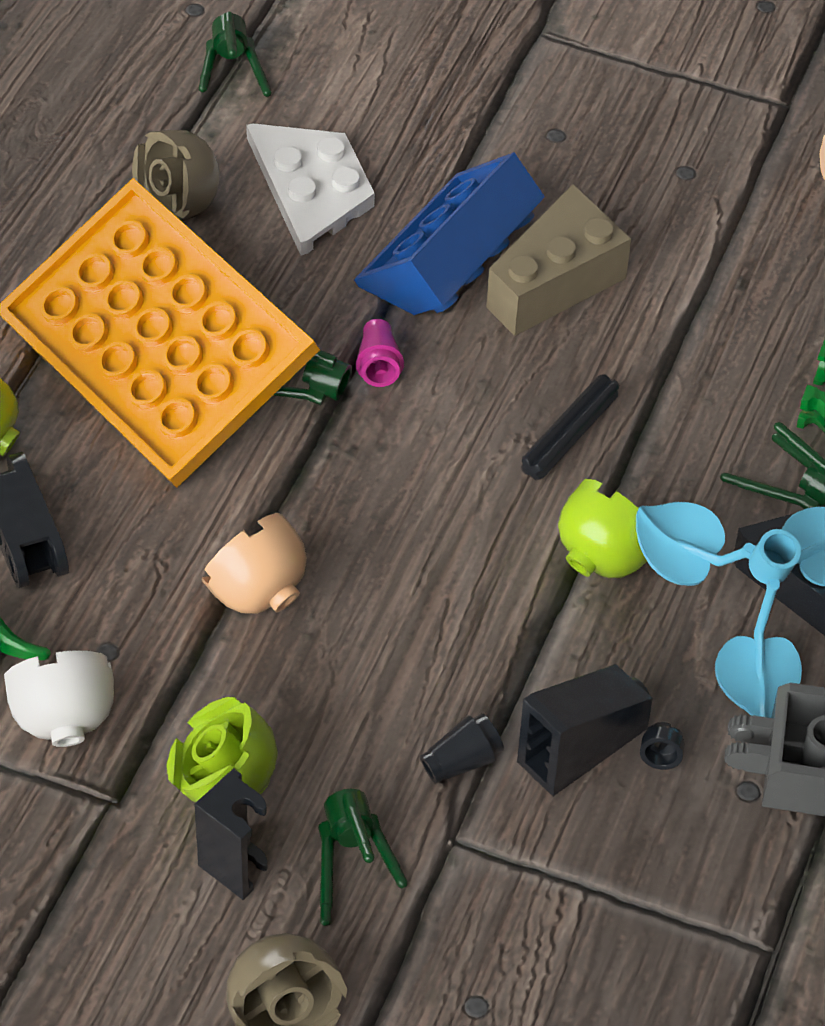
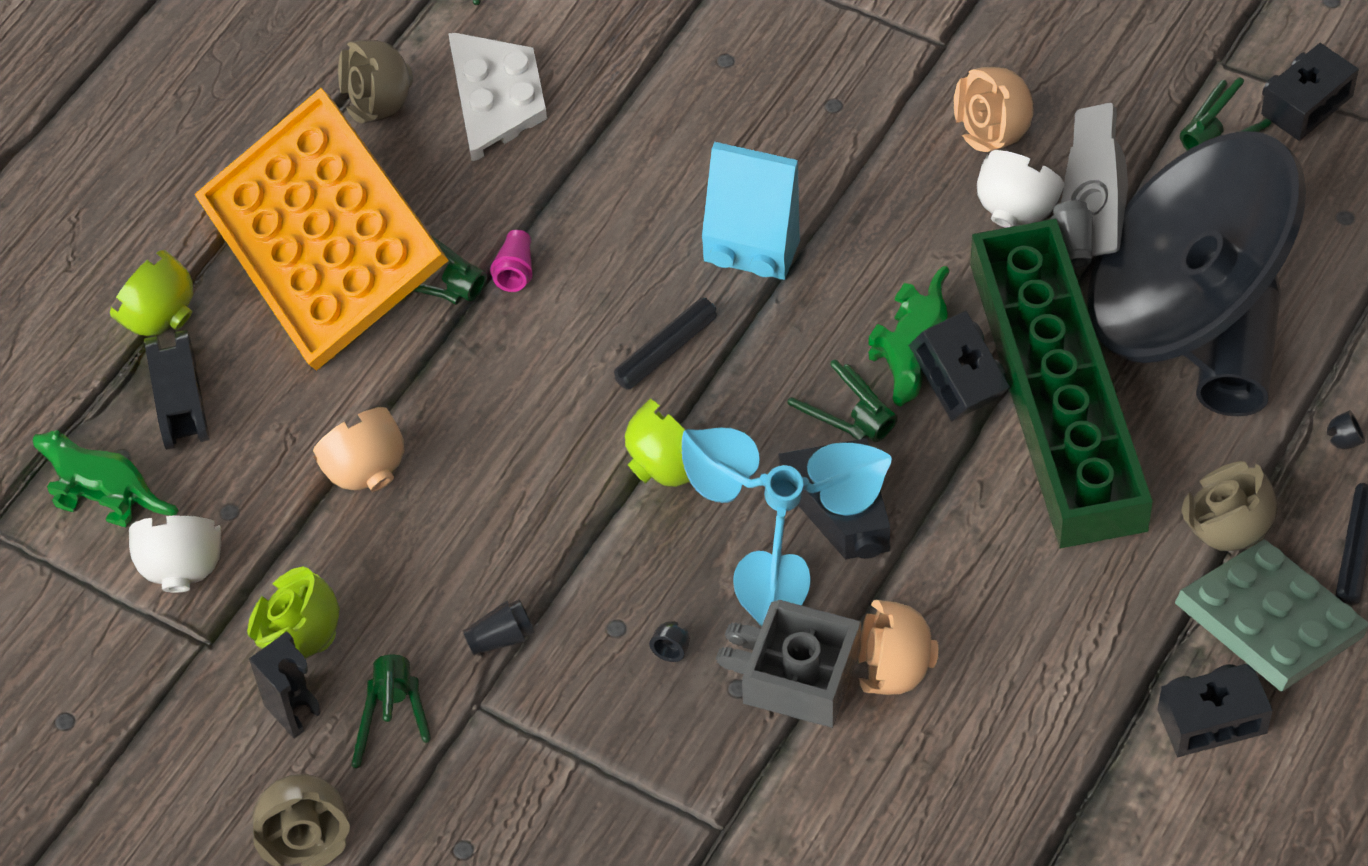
camera: 15 degrees right, 5 degrees up
blue slope [354,152,545,315] -> none
dark tan wedge [486,184,631,336] -> none
black slope [517,664,653,797] -> none
none -> medium azure slope [702,142,800,280]

